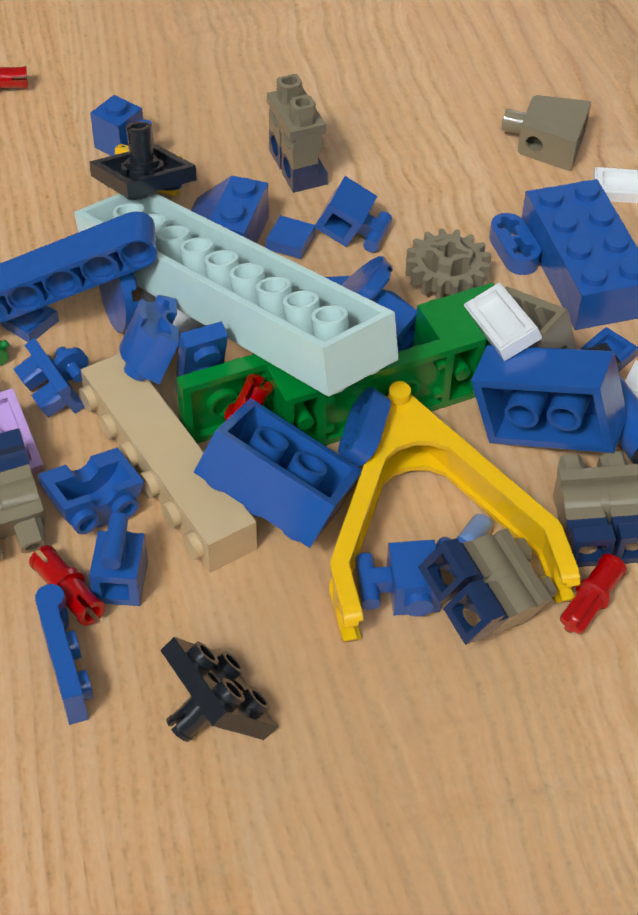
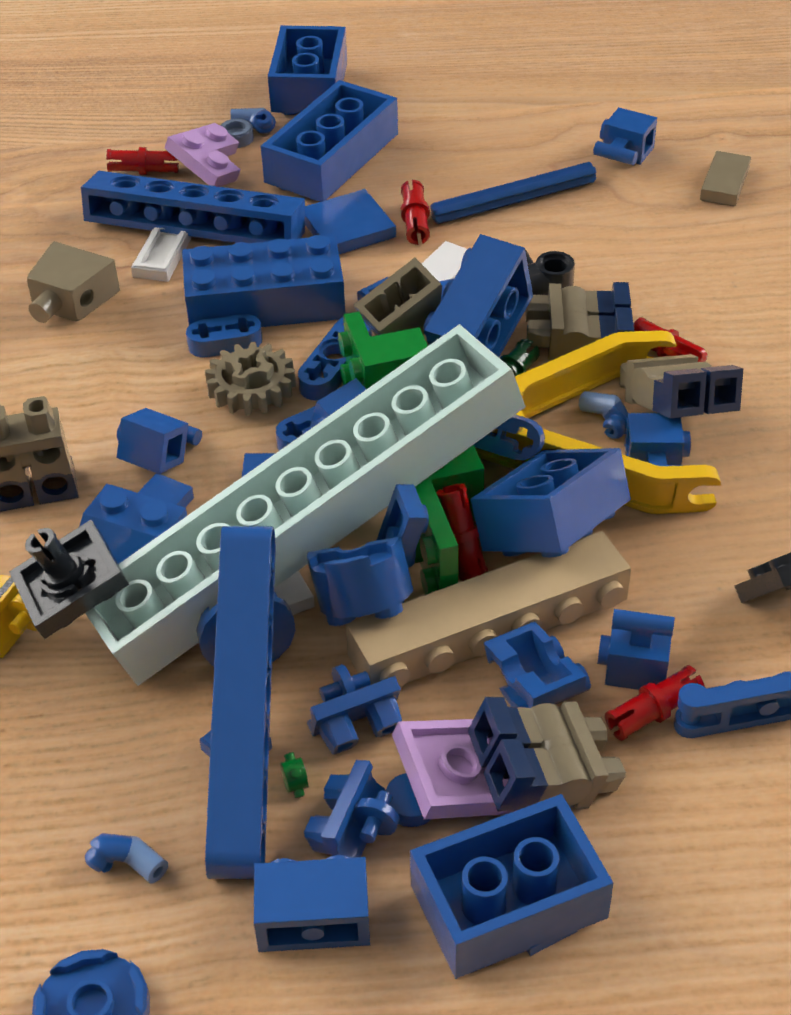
camera: 80 degrees left, 5 degrees down
blue tile [341,256,393,301] -> none
white tile [464,283,542,361] -> none
none -> dark green pin [500,339,540,376]

